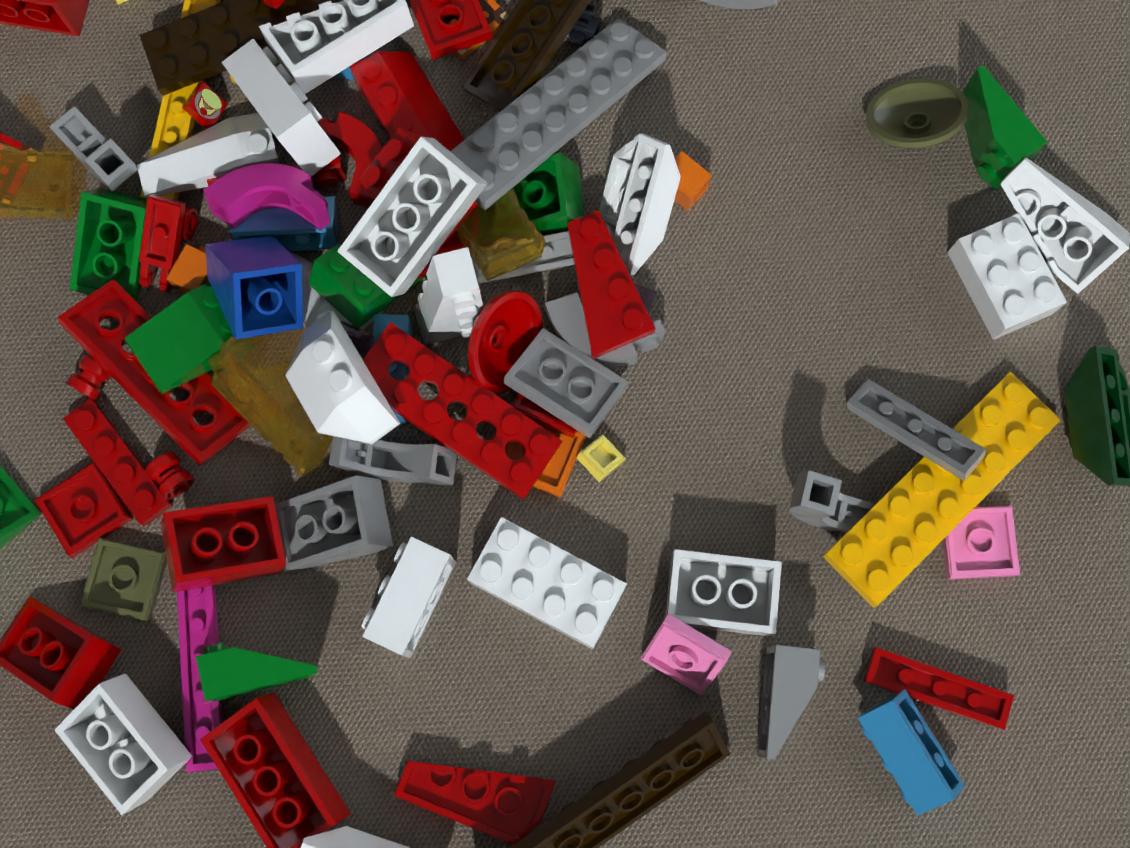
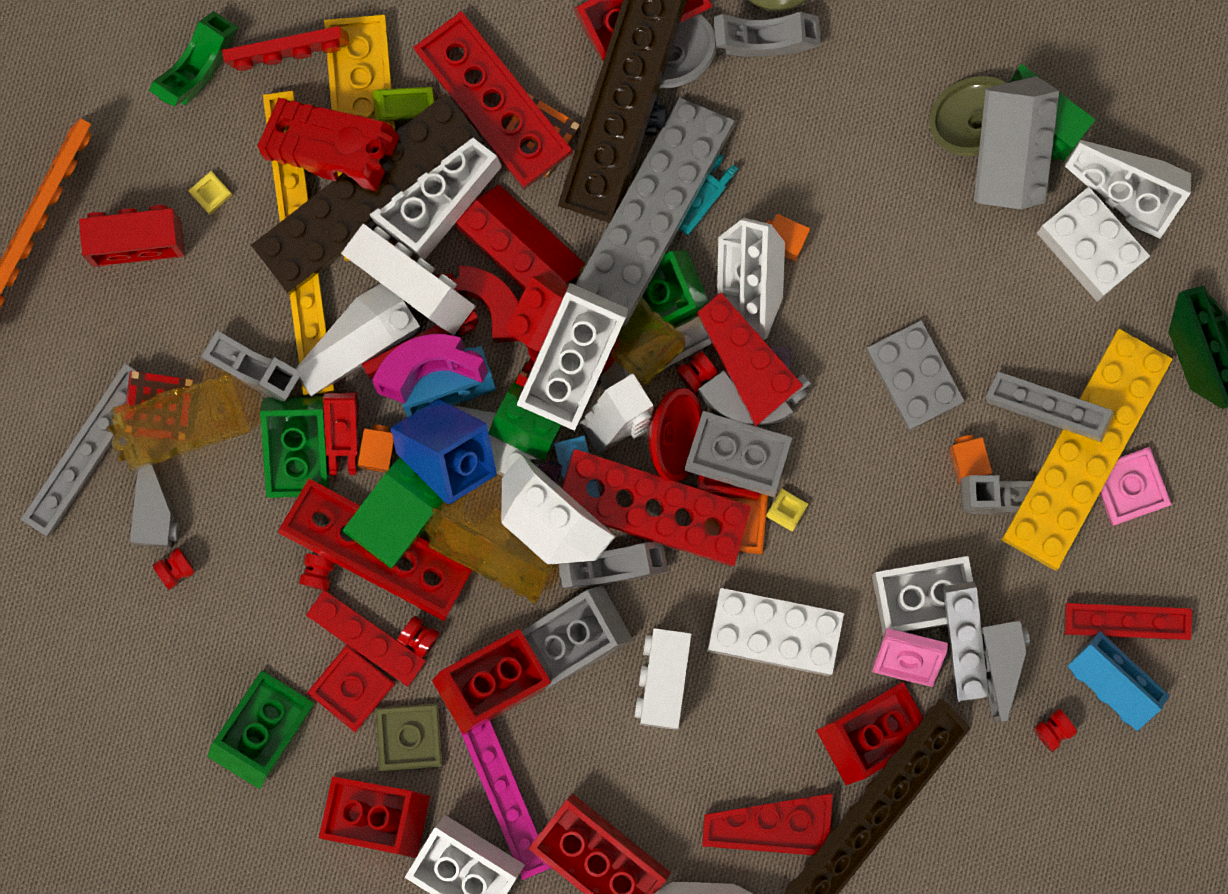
camera: 20 degrees left, 5 degrees up
tile [182,81,228,129] -> none
green slope [196,643,318,703] -> none
none -> red wheel [675,351,718,393]
none -> teal hinge [679,154,739,236]
none -> red slope [816,682,923,785]
none -> light grey plate [866,320,965,431]
none -> light grey plate [943,581,989,702]
none -> orange brick [949,435,992,484]
none -> light grey slope [974,76,1059,209]
none -> red wheel [1033,708,1077,752]

